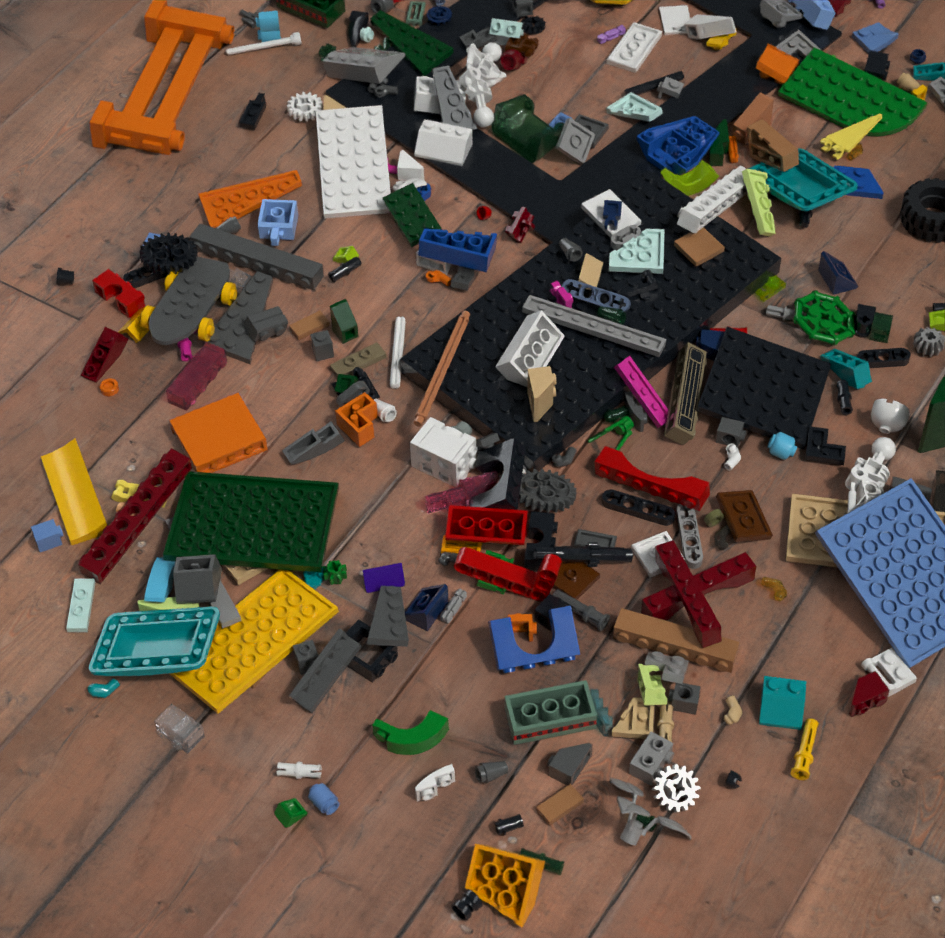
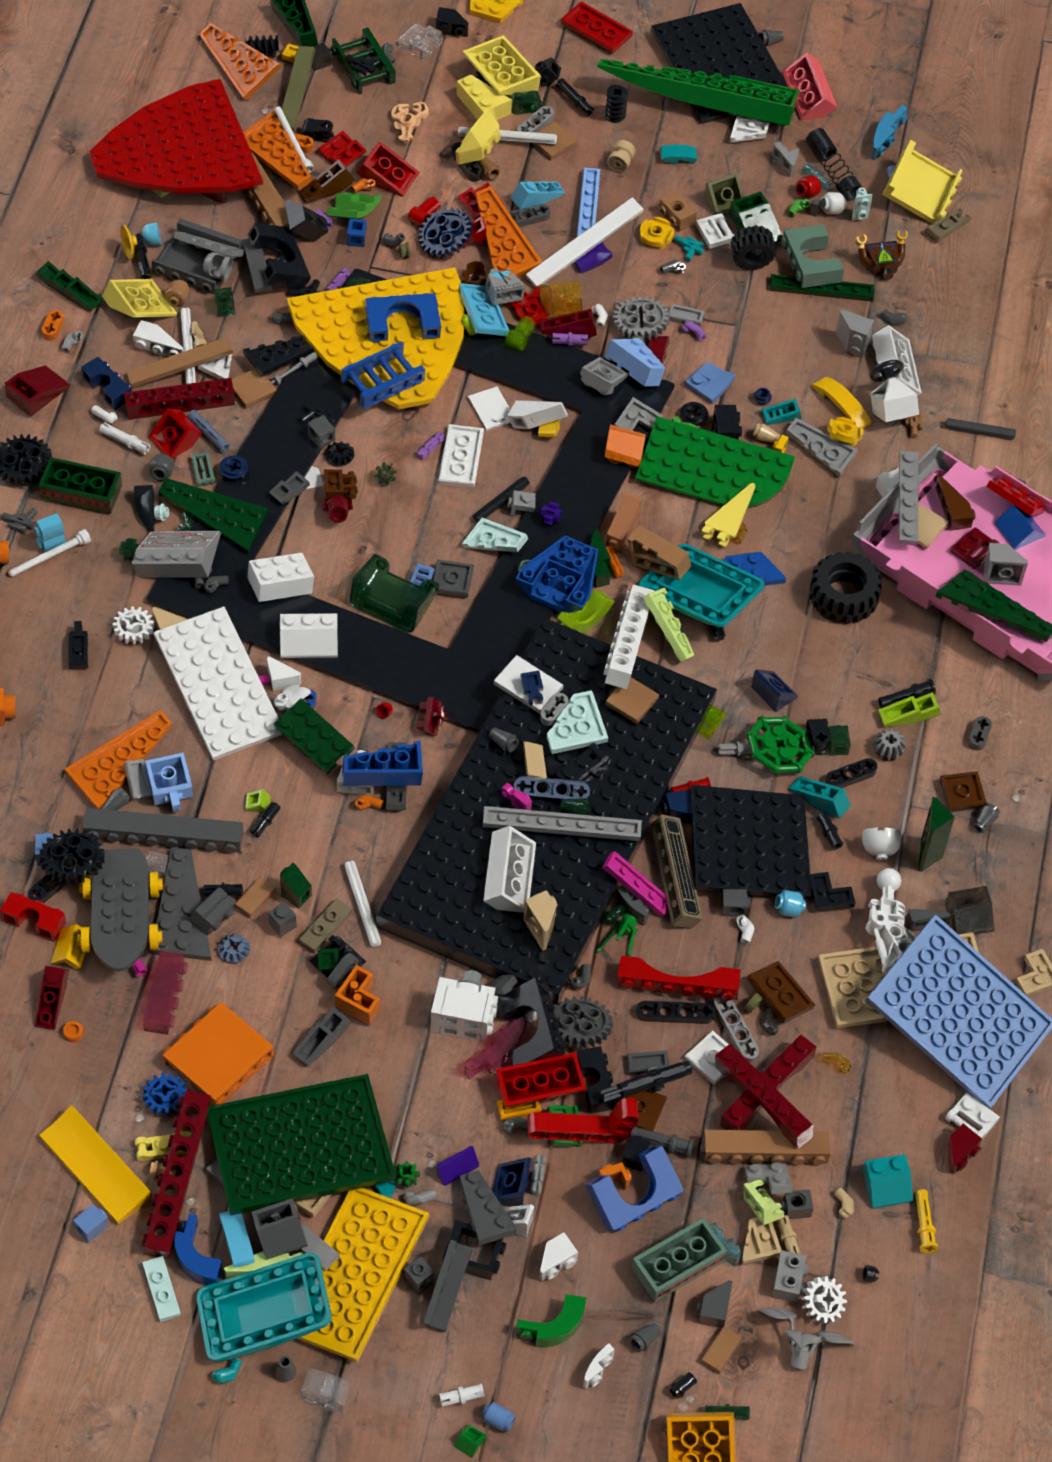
camera: 25 degrees left, 5 degrees up
white cone [374,399,397,422] -> none
nougat piece [414,311,470,427] -> none
dark grey wing [432,66,478,130] -> none
white piece [459,42,506,128] -> none
light aqua hinge [489,18,524,39] -> none
light grey plate [556,118,595,165] -> none
none -> light grey tile [124,759,152,800]
none -> blue gear [142,1072,187,1117]
none -> blue arch [175,1213,222,1286]
none -> black axle [203,882,243,897]
none -> sand blue gear [218,933,250,963]
none -> dark grey cone [275,1356,297,1382]
none -> clear green gear [374,462,397,485]
none -> light grey arm [403,1189,436,1206]
none -> white slope [503,1204,534,1237]
none -> white slope [539,1232,578,1282]
none -> dark purple gear [540,502,562,525]
none -> black gear [680,402,708,427]

